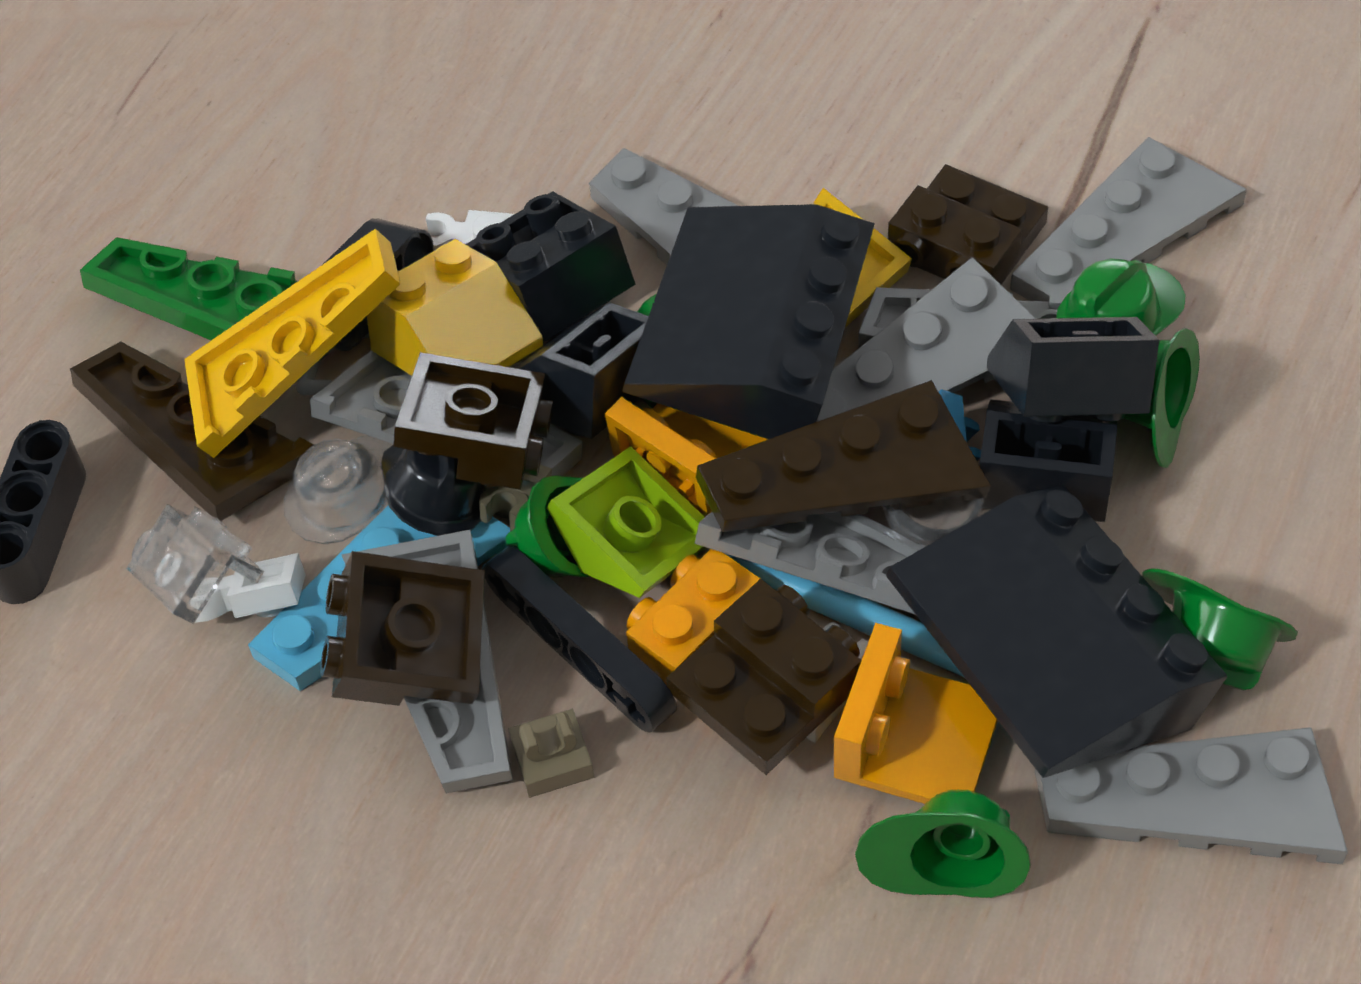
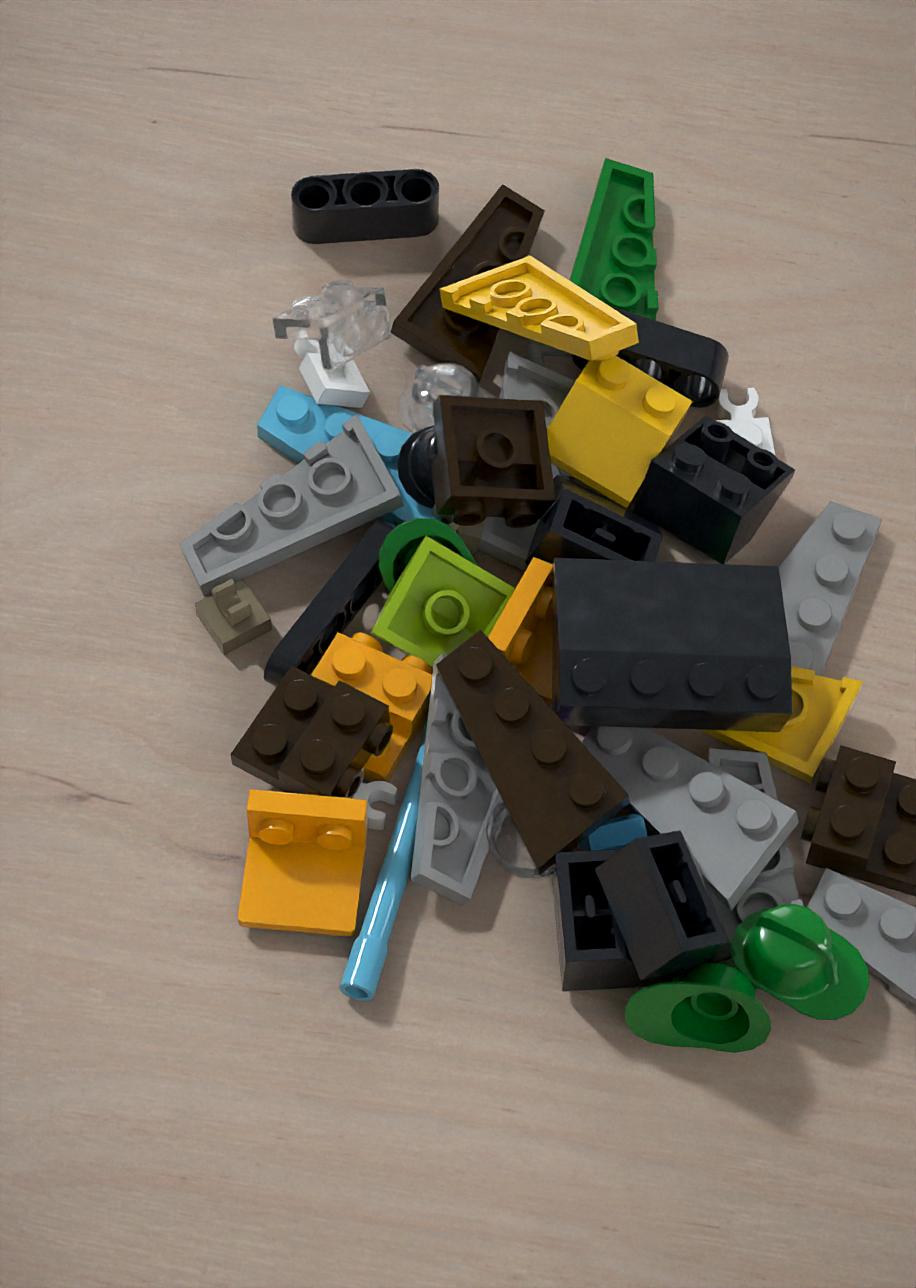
camera: 70 degrees right, 5 degrees up
dark brown plate [320,551,485,706] -> none
green piece [855,790,1031,898] -> none
black slope [886,485,1228,778] -> none
light grey wing [1035,727,1348,864] -> none
green piece [1142,568,1298,691] -> none

